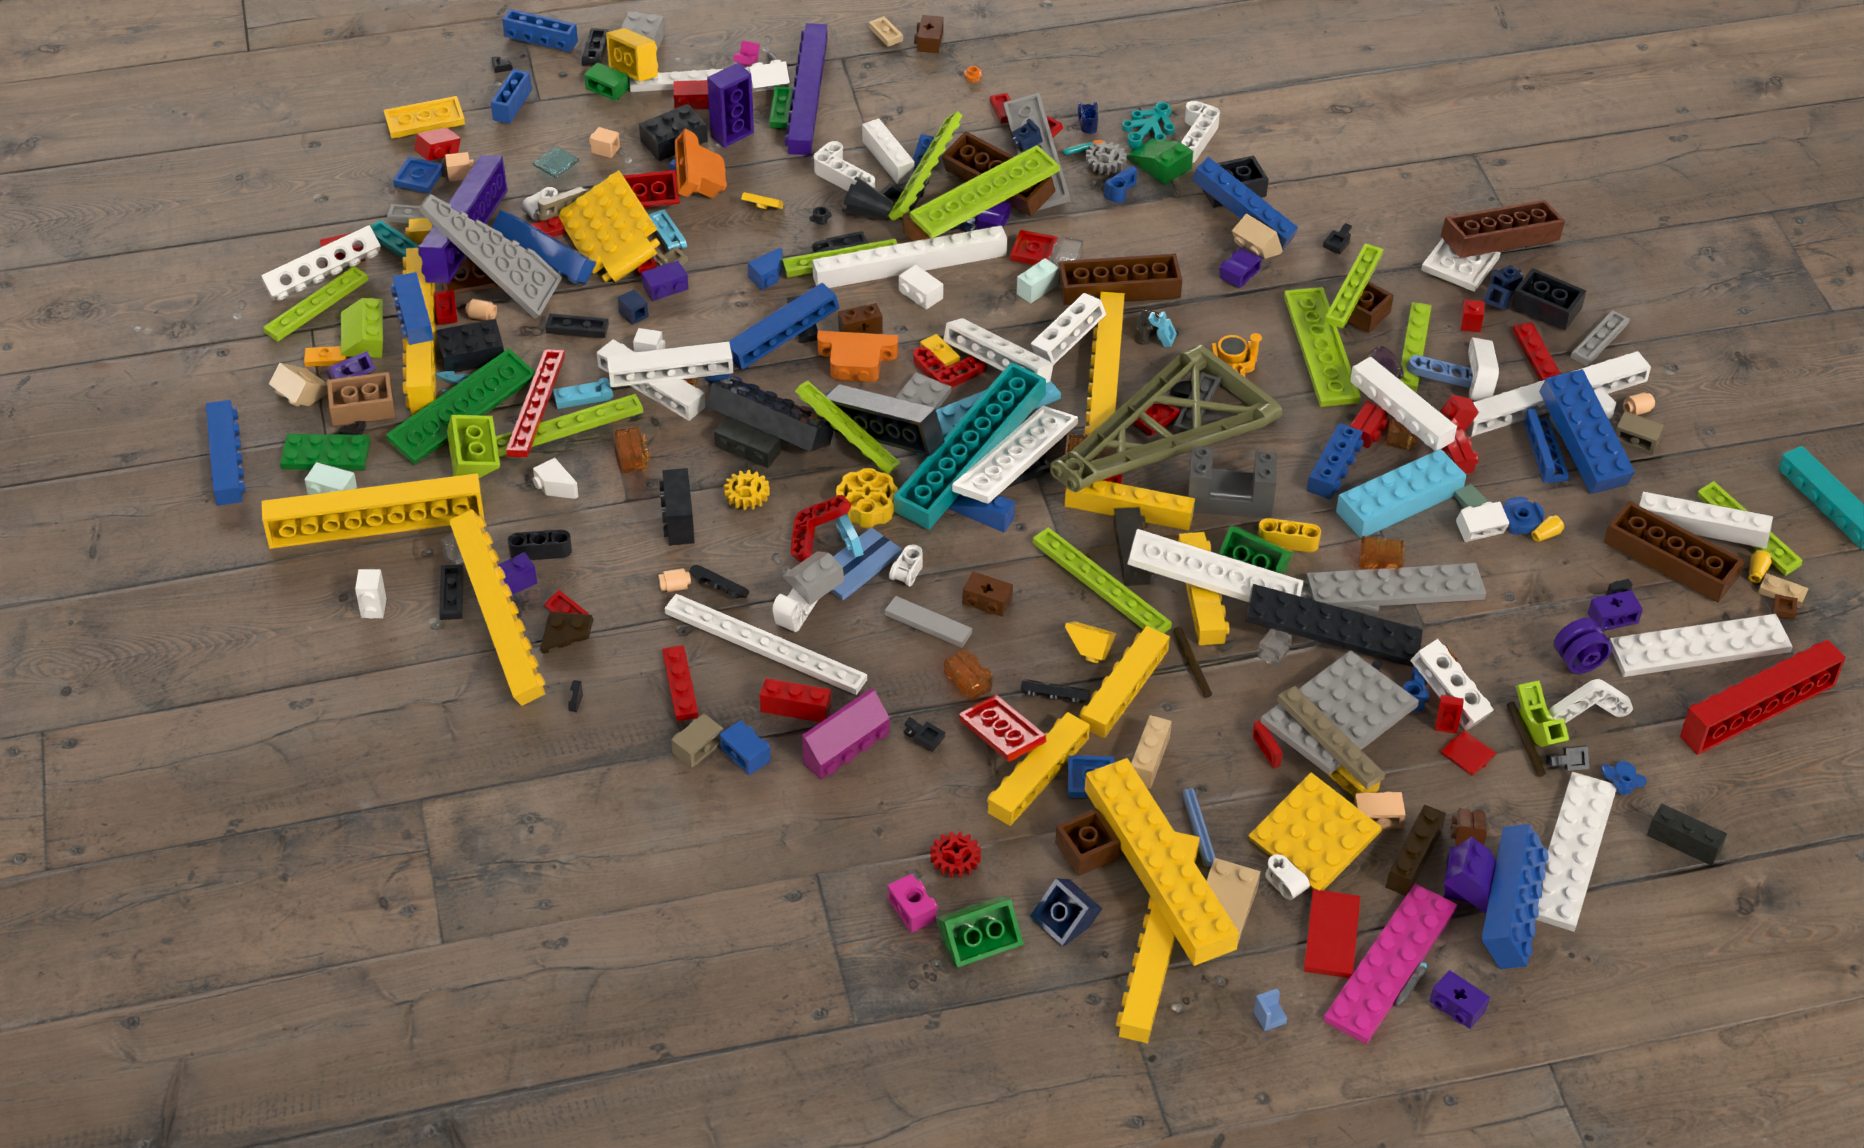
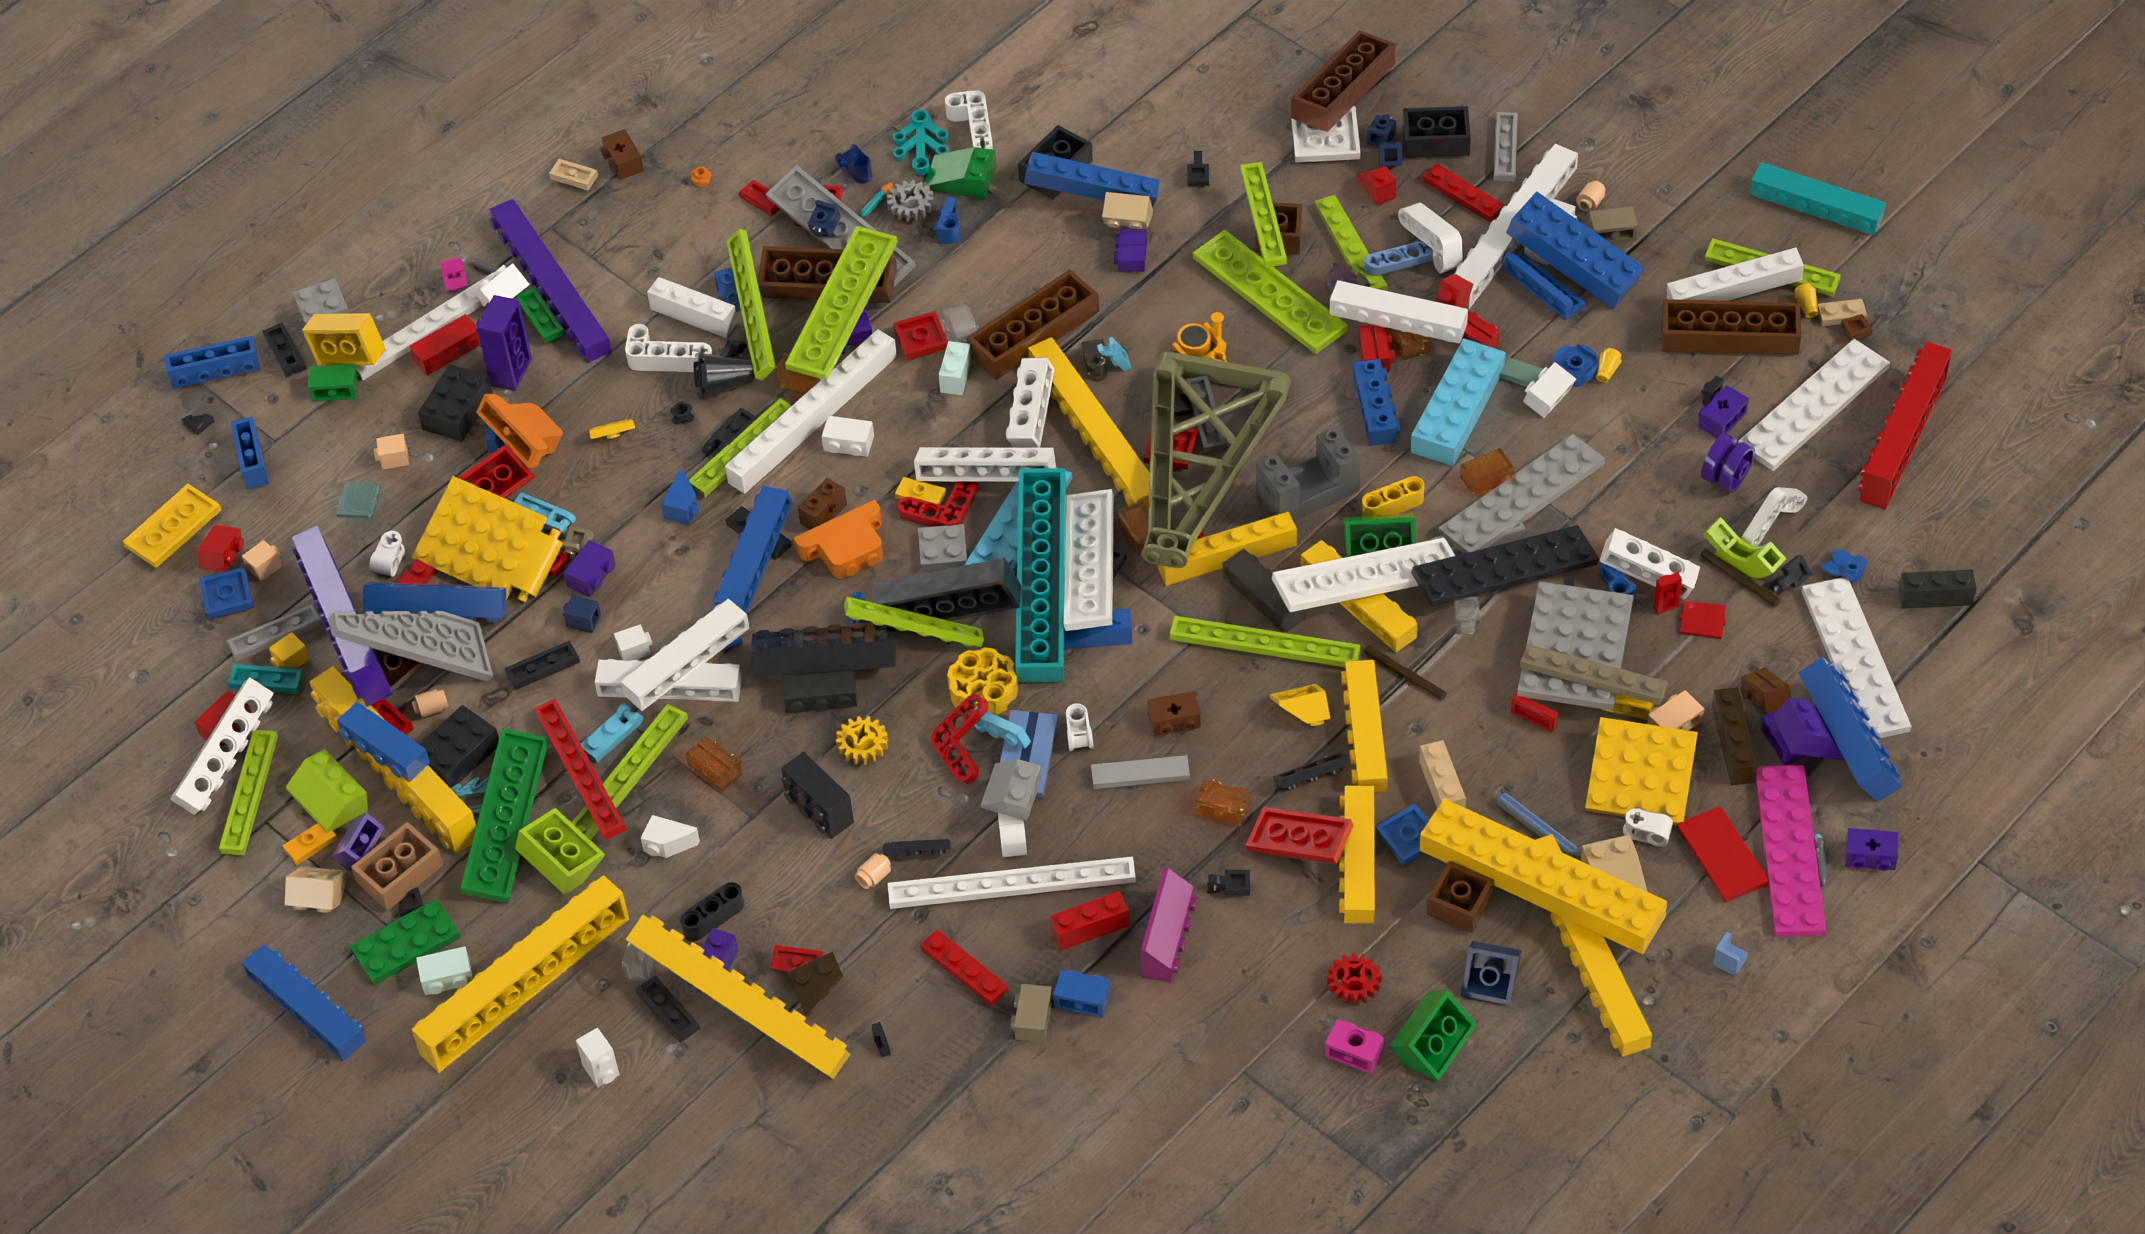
camera: 30 degrees left, 5 degrees up
dark tan plate [537,187,586,221] -> none

